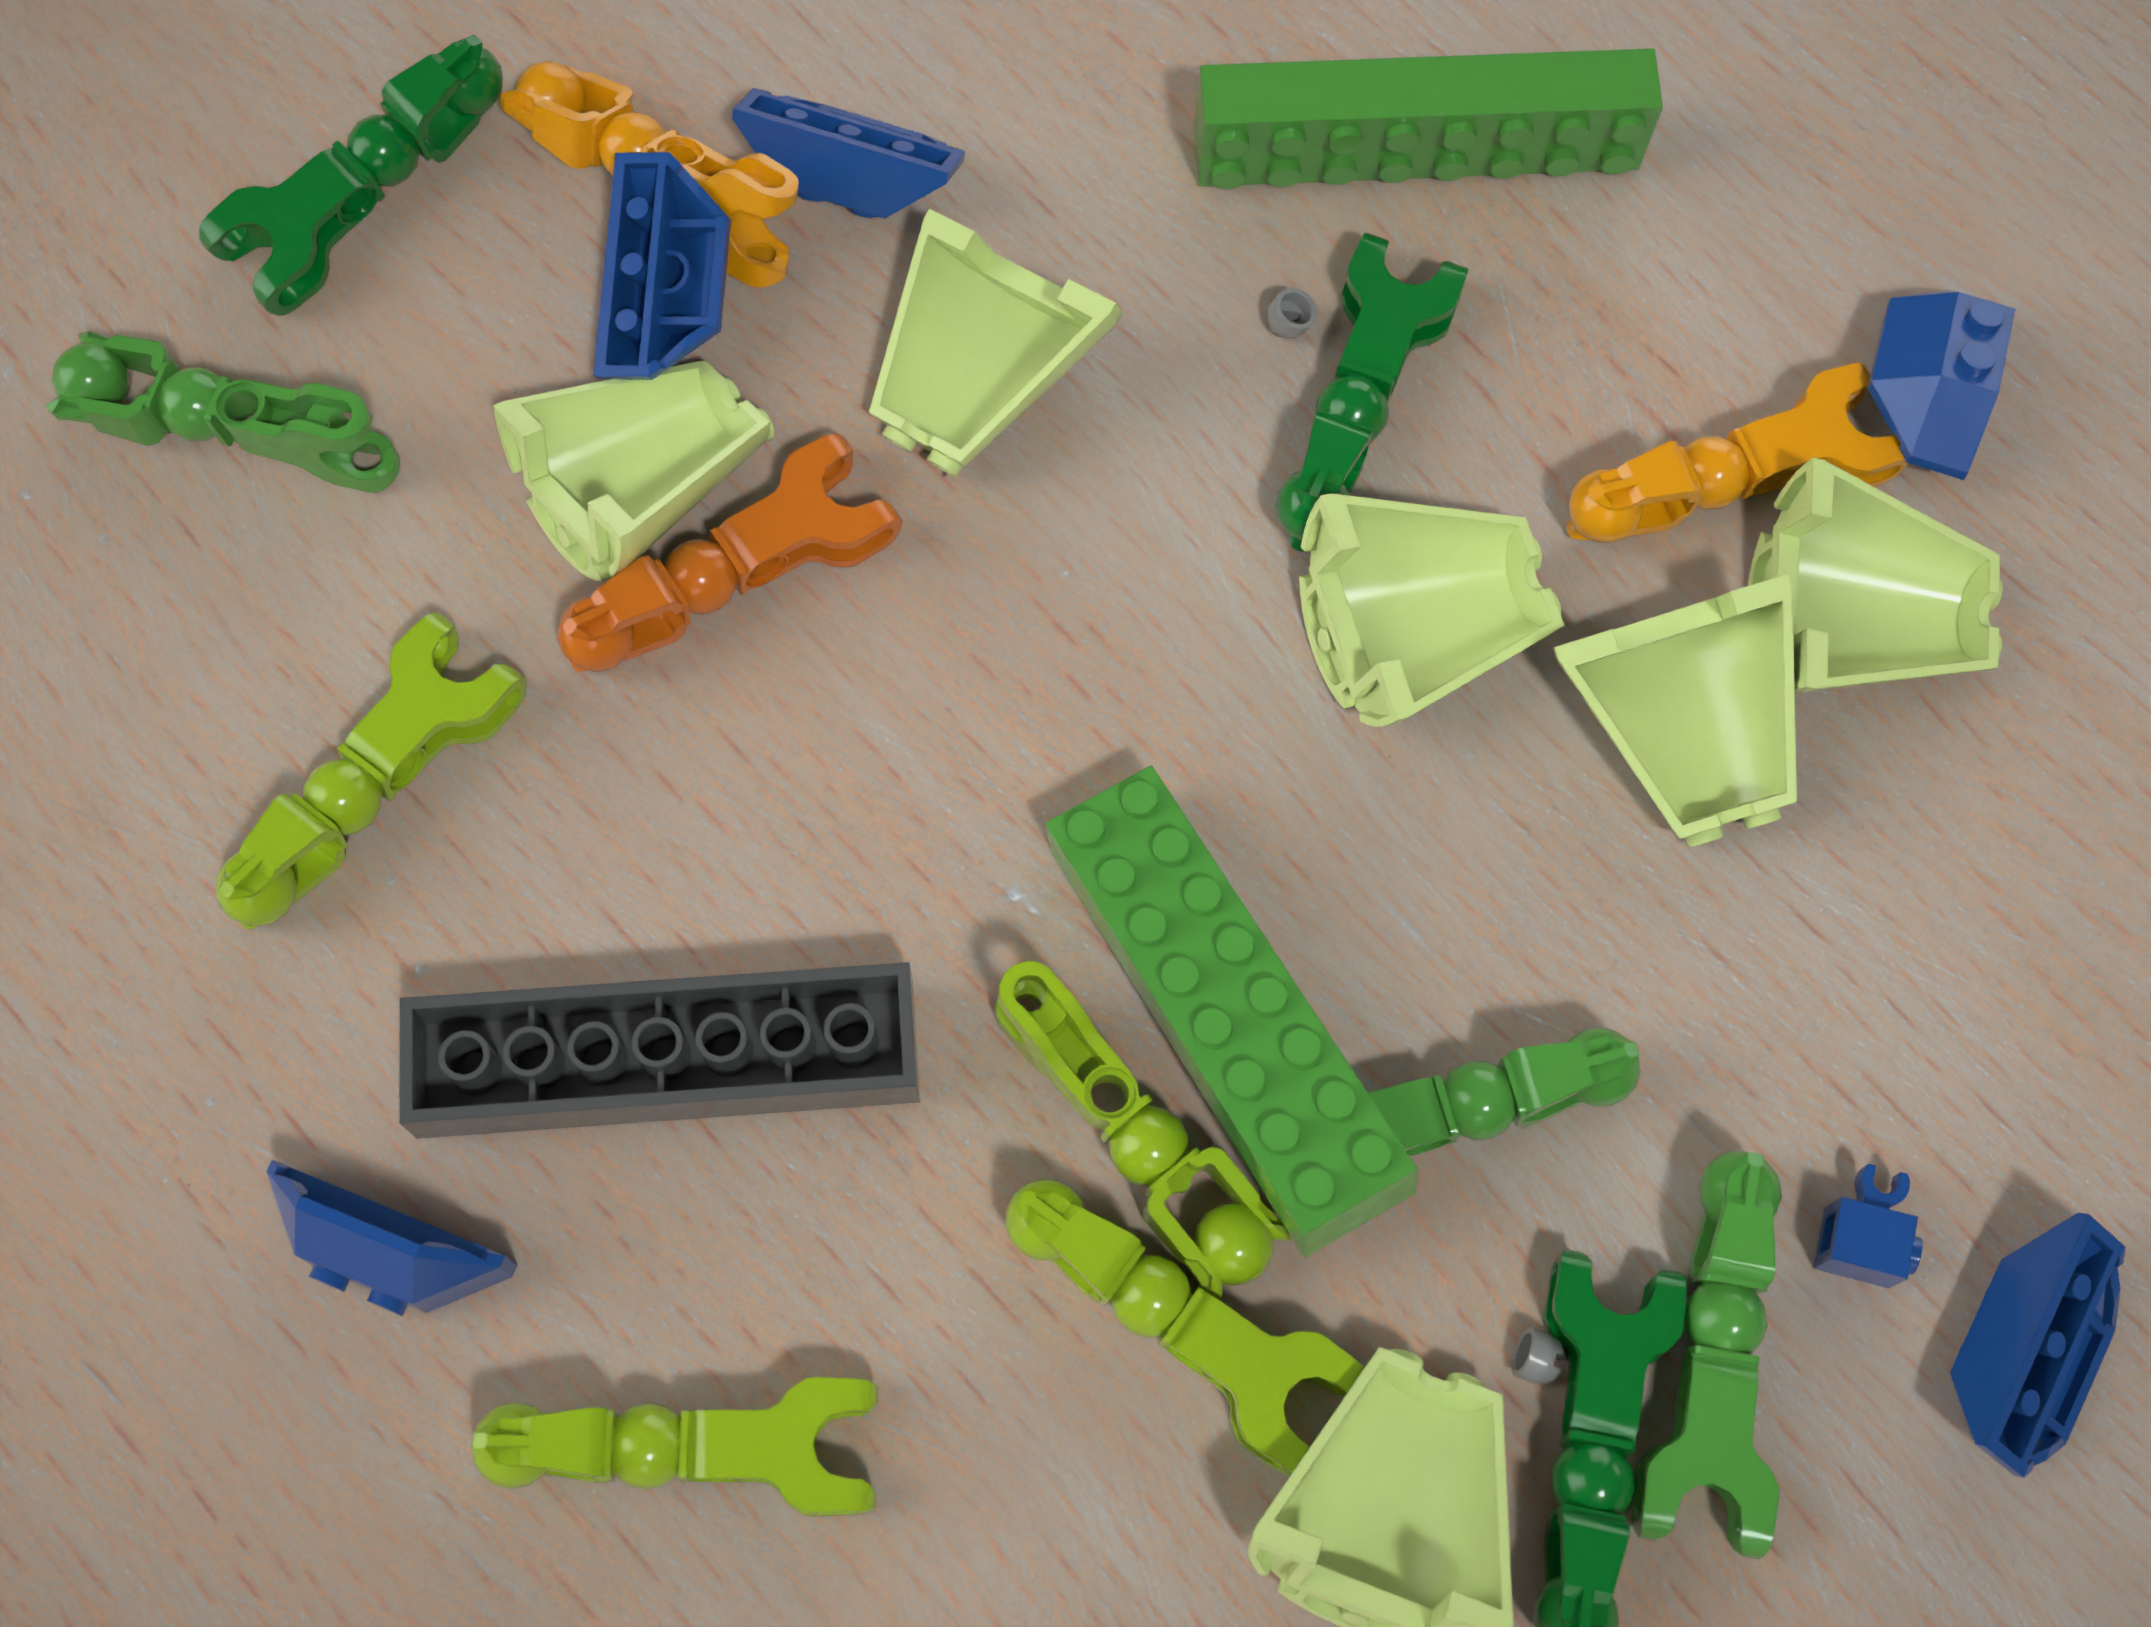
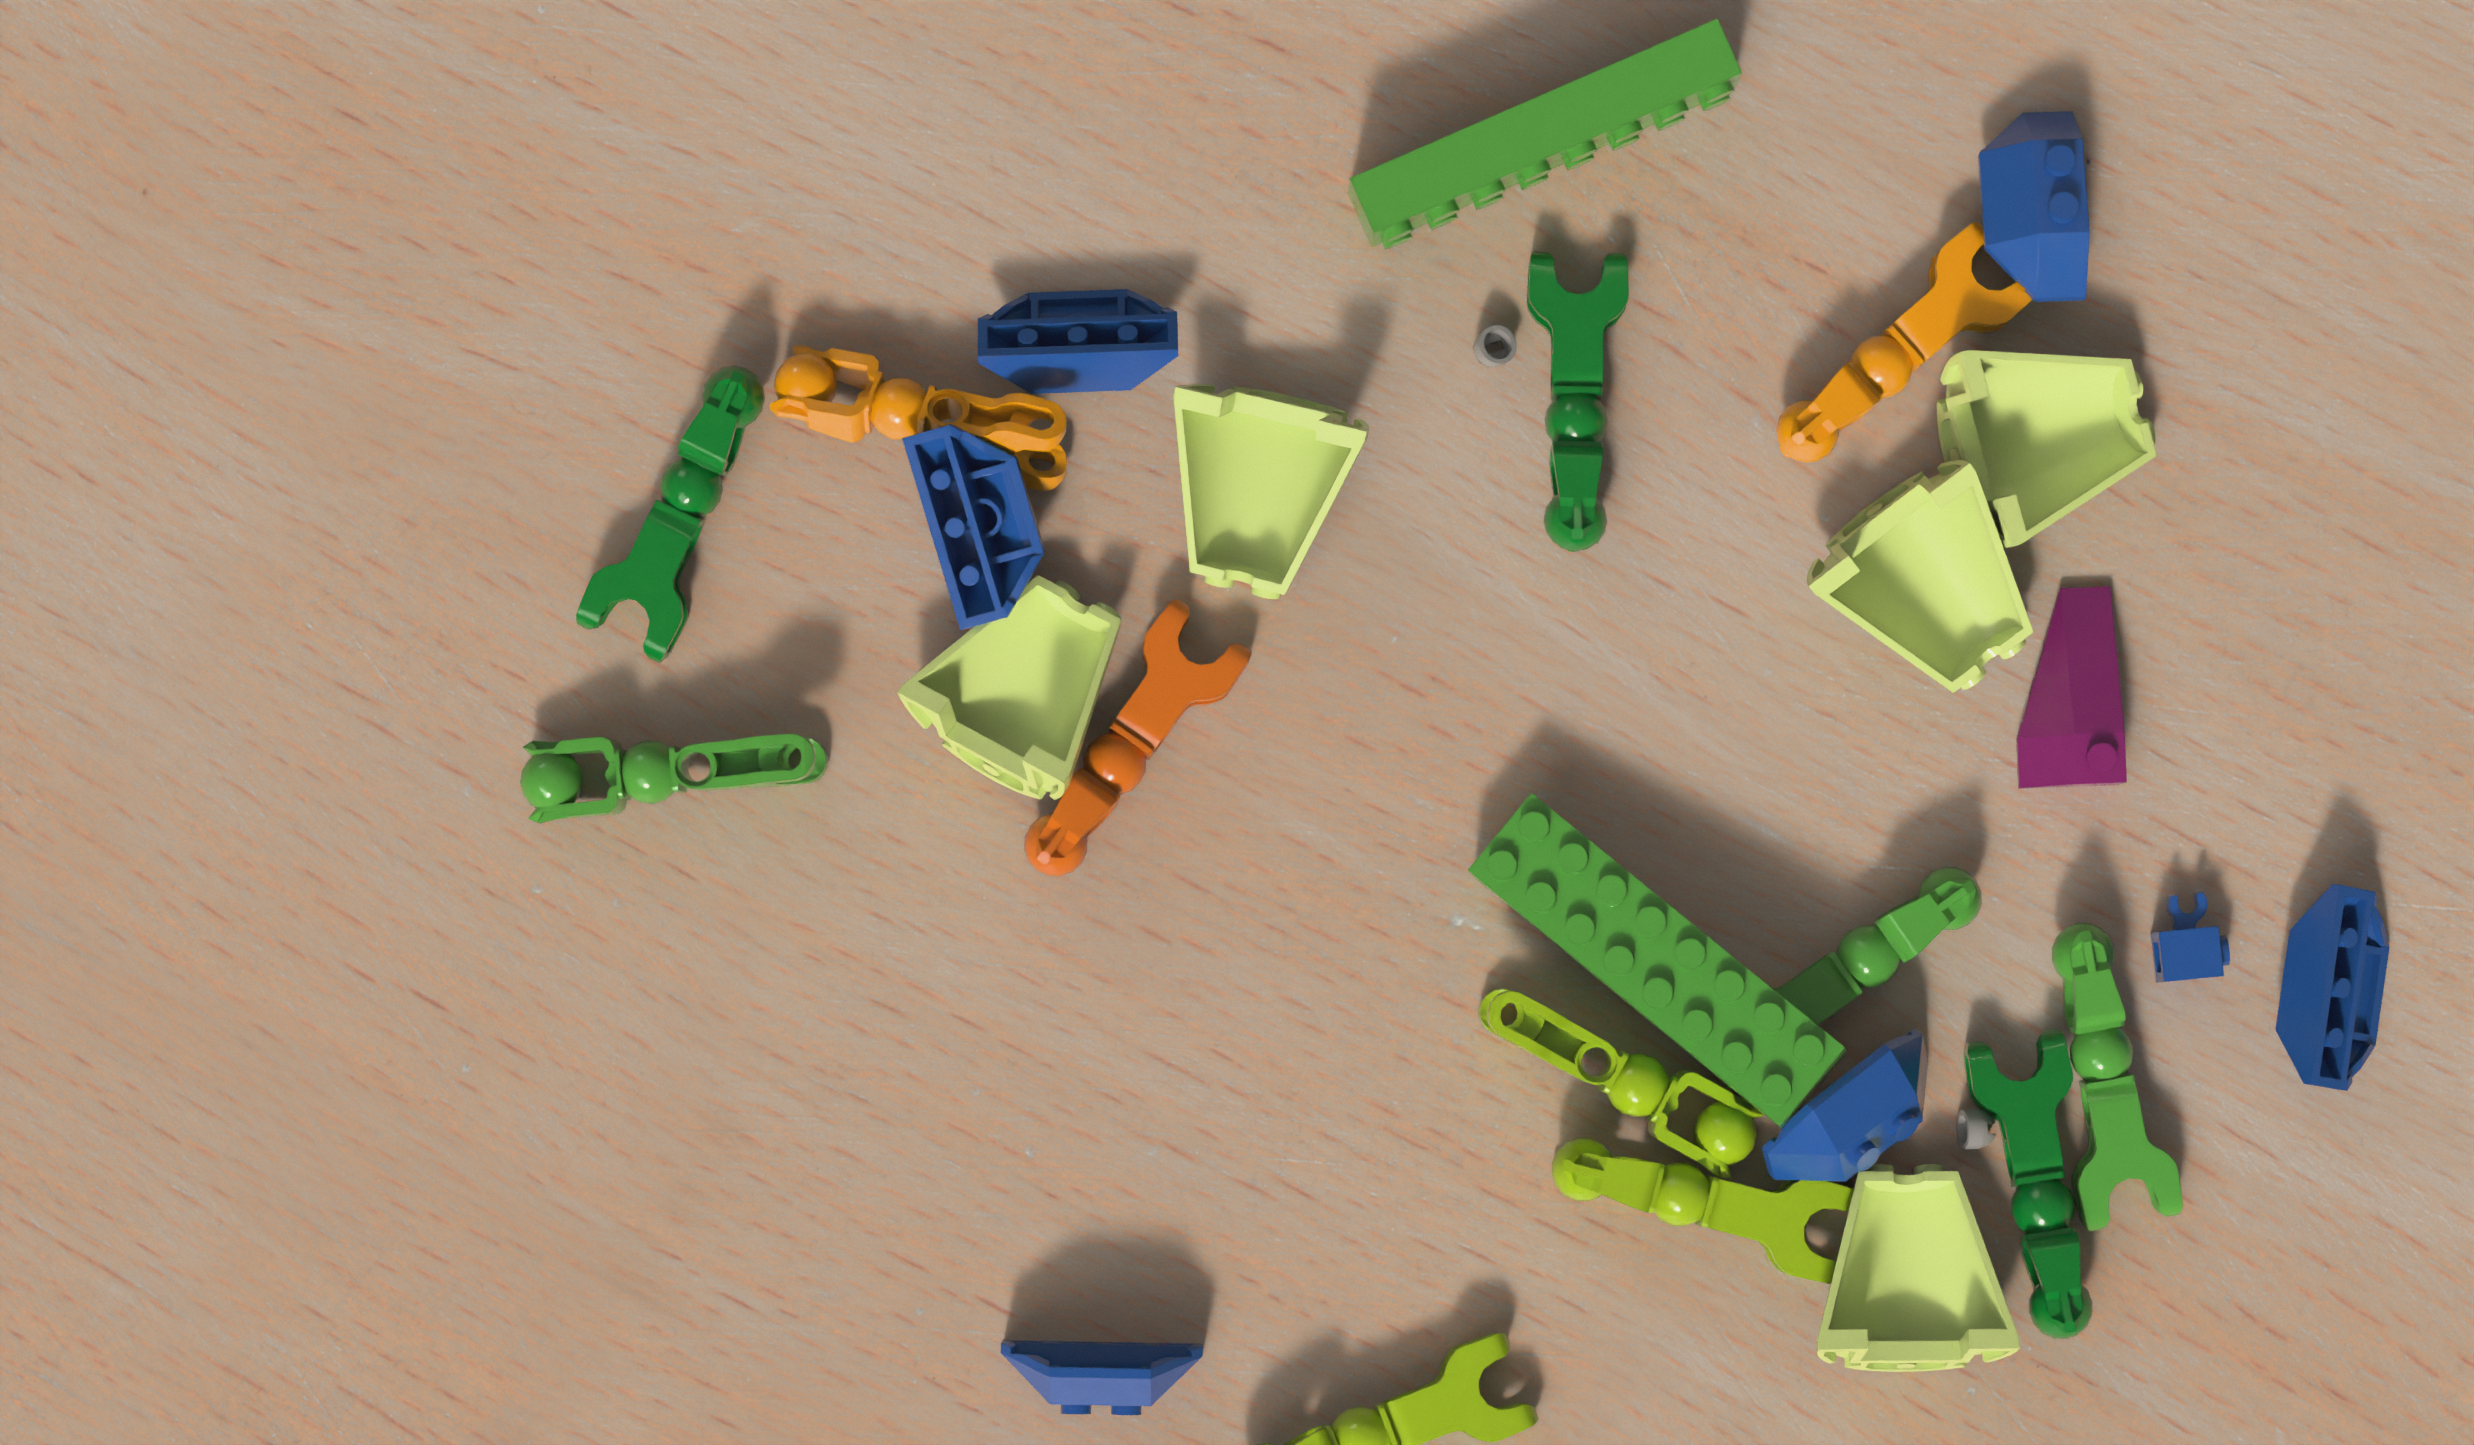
camera: 15 degrees left, 15 degrees up
lime piece [215,613,527,930] -> none
dark grey brick [399,962,920,1139] -> none
yellowish green cone [1299,493,1565,727] -> none
none -> blue wedge [1762,1029,1928,1181]
none -> magenta wedge [2016,586,2127,789]

